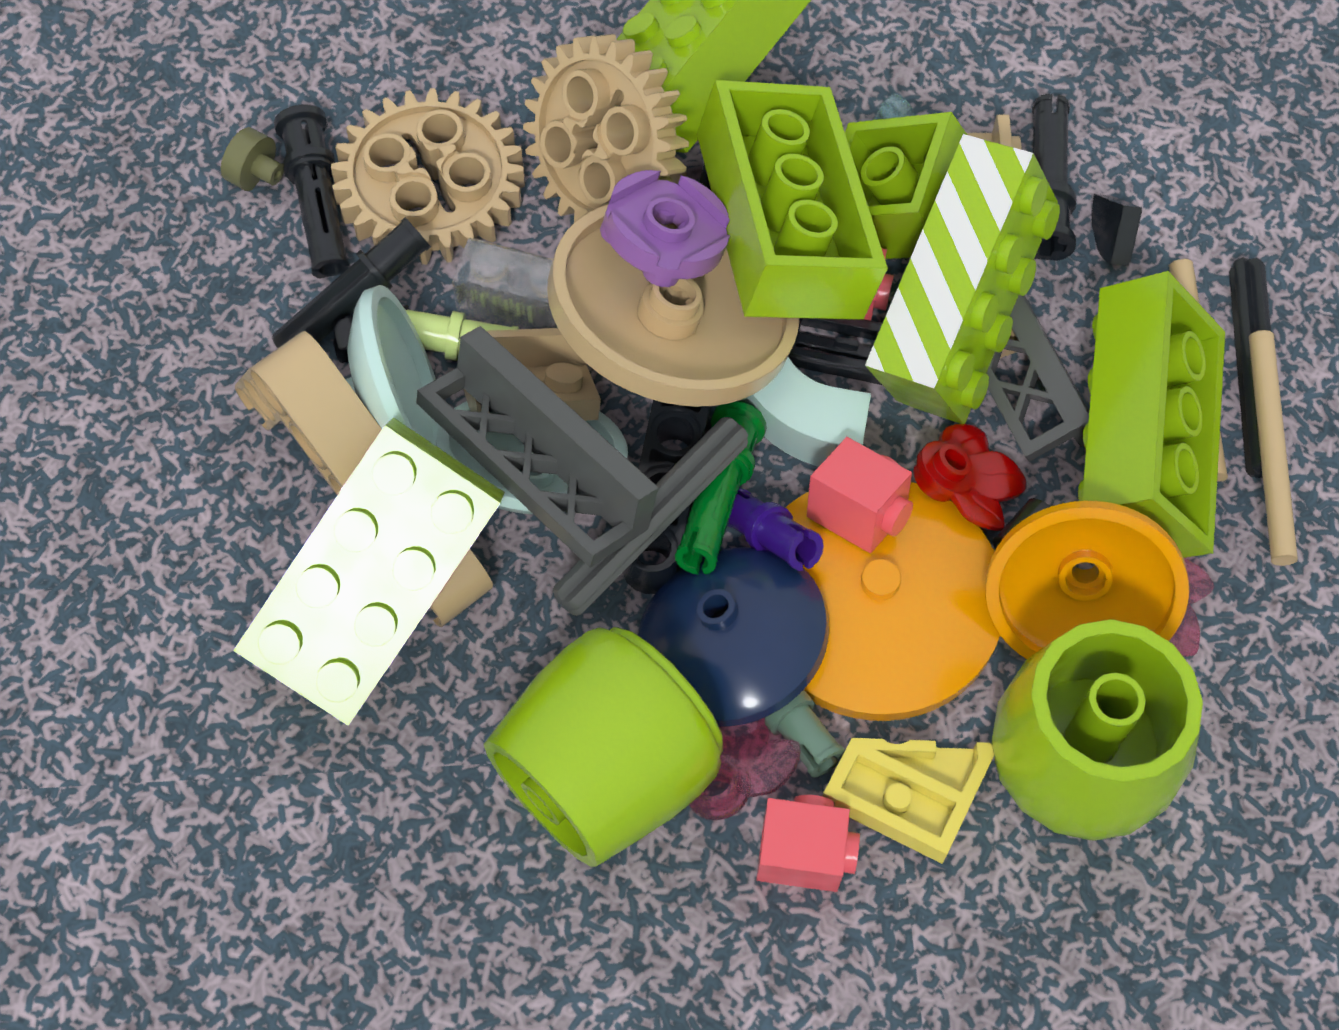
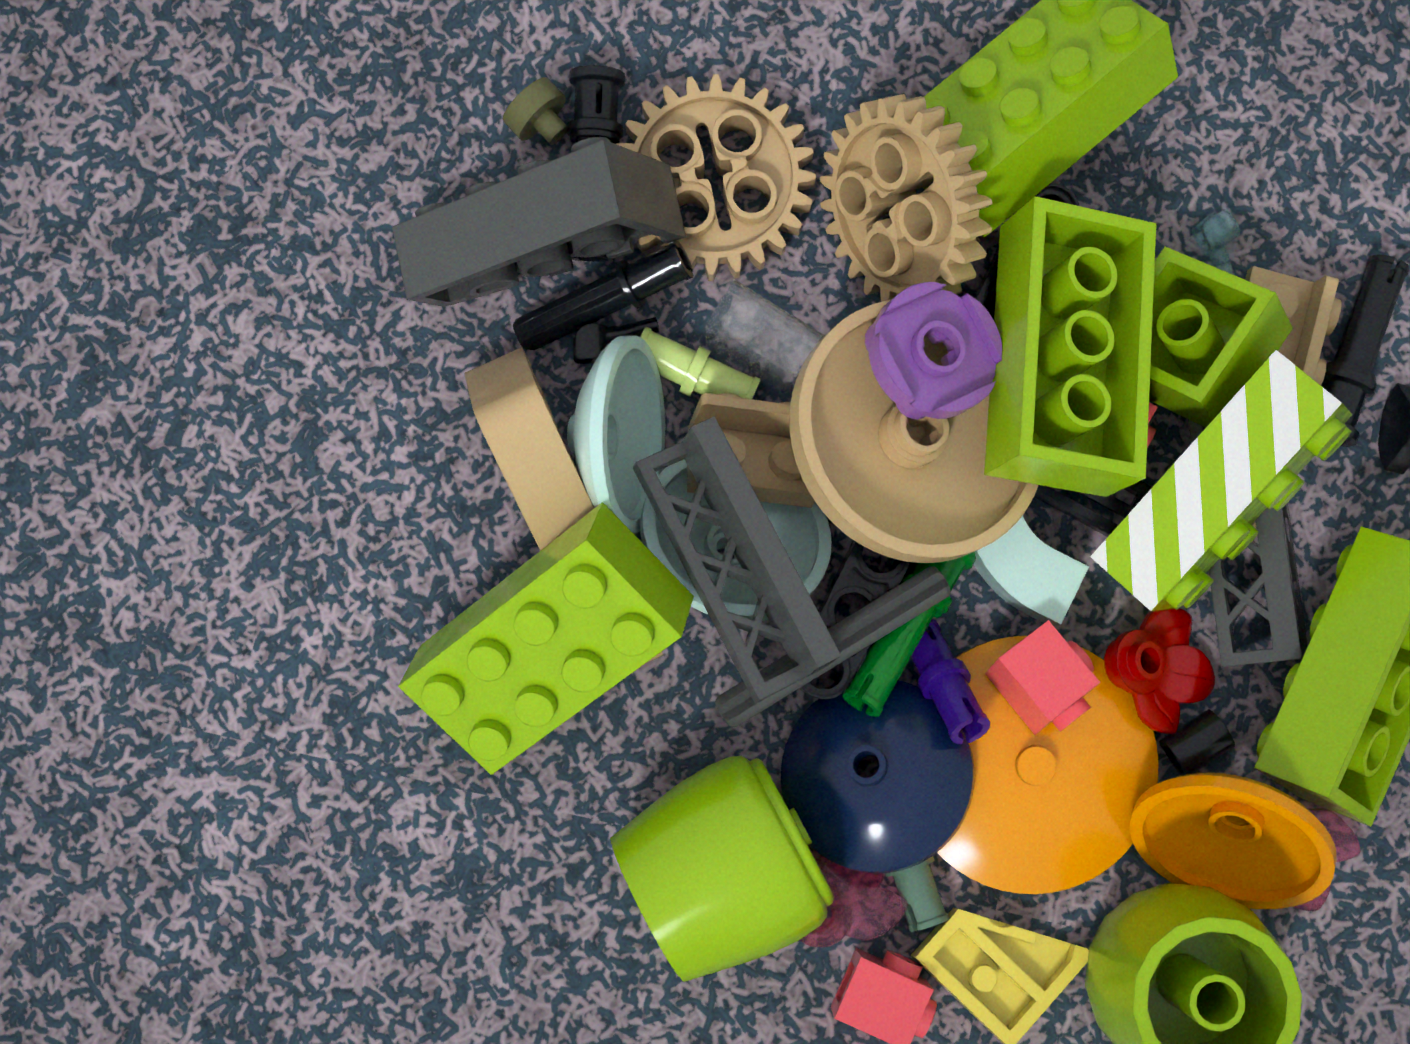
camera: 20 degrees right, 20 degrees up
none -> dark grey wedge [392,137,686,307]

